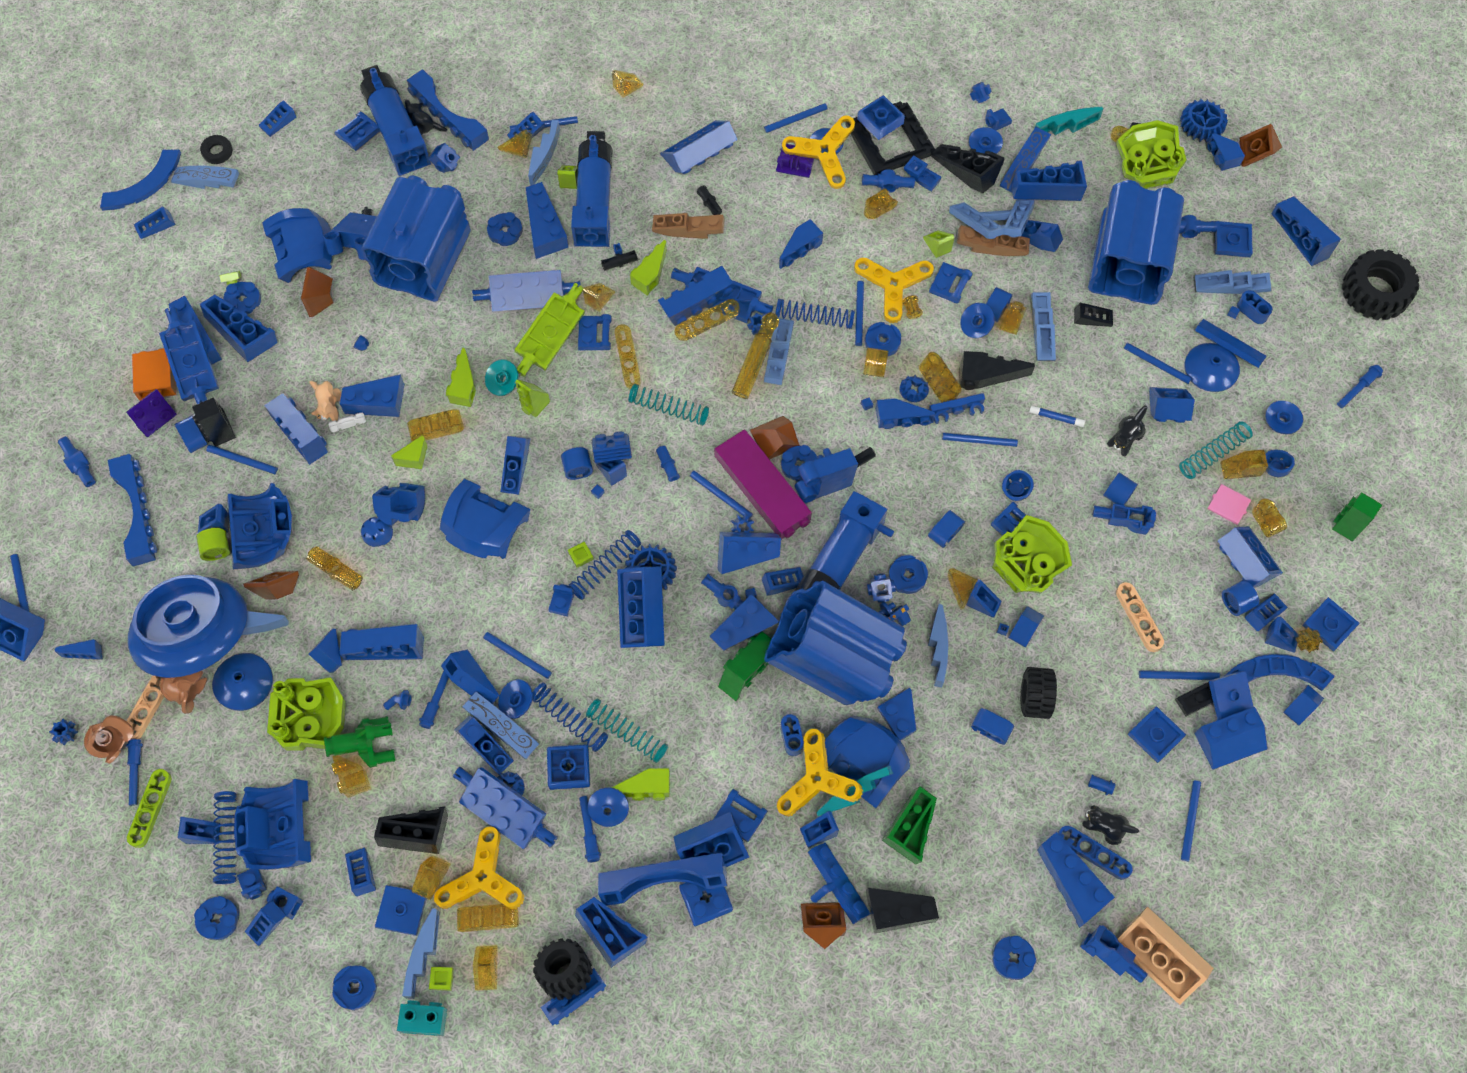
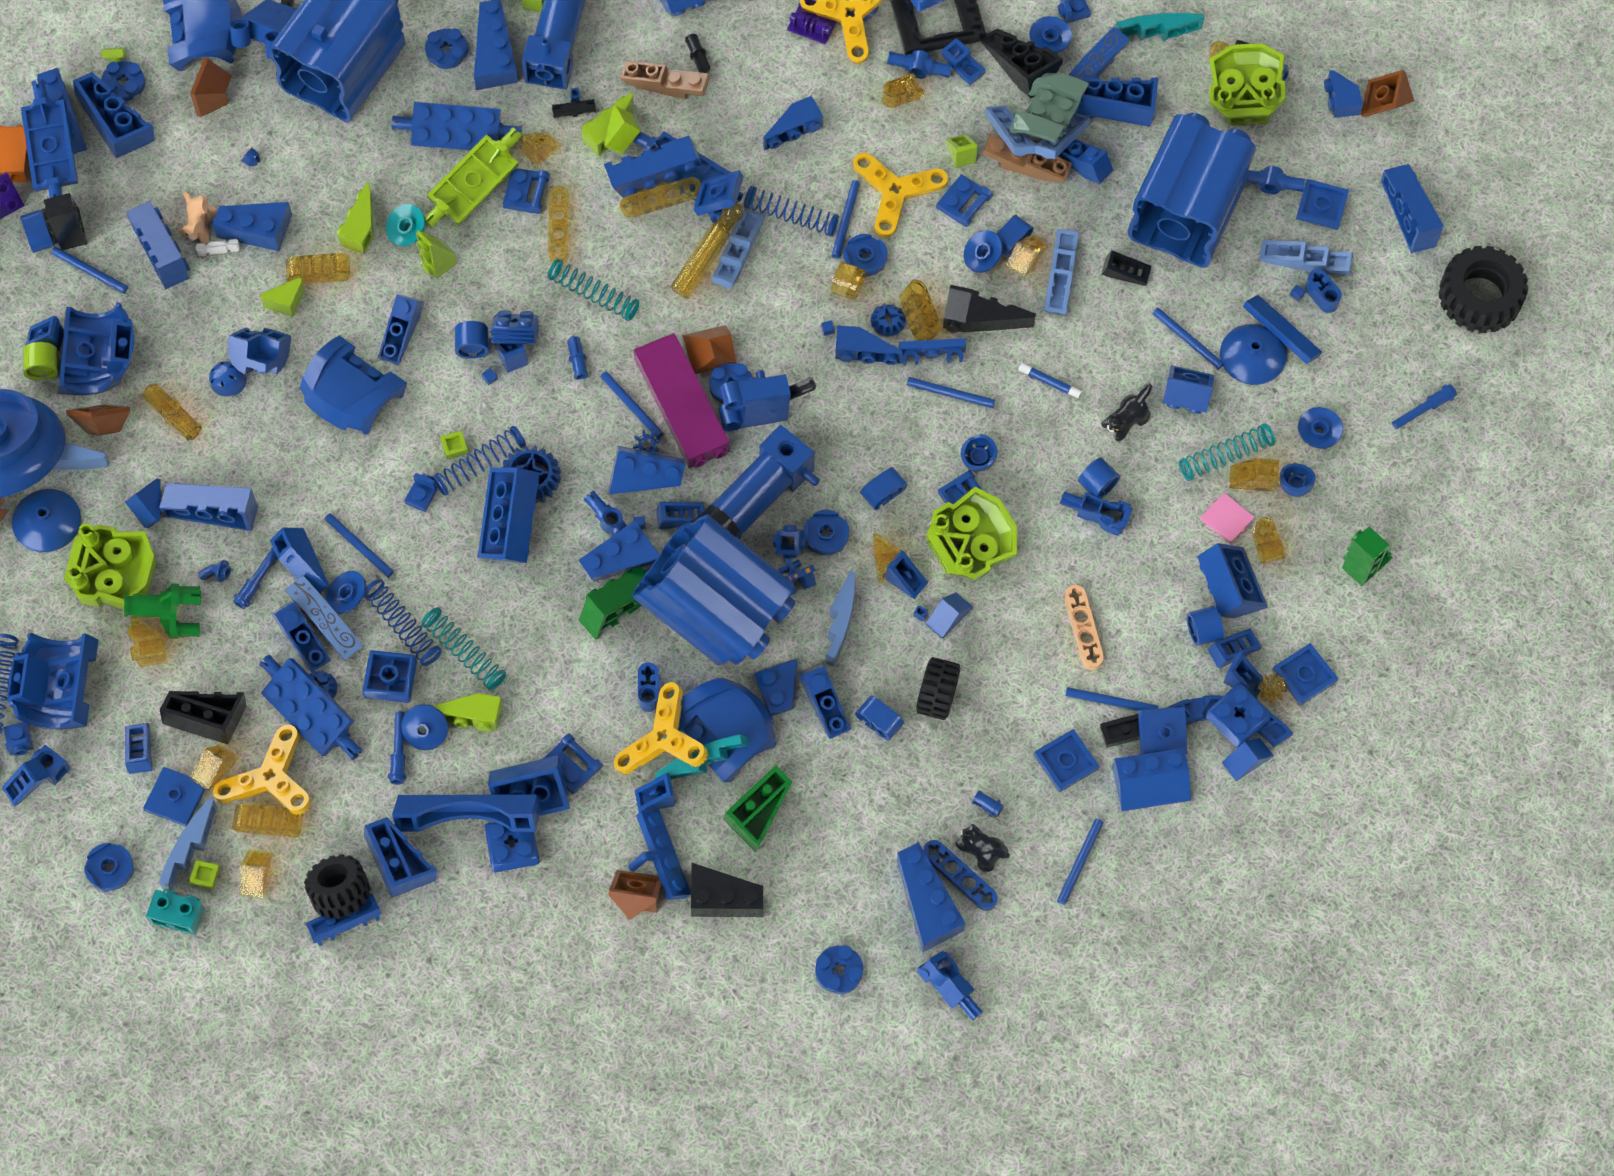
camera: 10 degrees right, 0 degrees up
clear yellow bush [902,295,923,319] -> none
light nougat slope [1117,907,1214,1005] -> none
blue gear [1180,99,1228,143] -> none
none -> lime slope [604,105,641,154]
none -> blue plate [693,170,744,216]
none -> blue slope [798,664,851,739]
none -> sand green piece [1009,73,1089,143]
none -> blue brick [1206,683,1272,748]

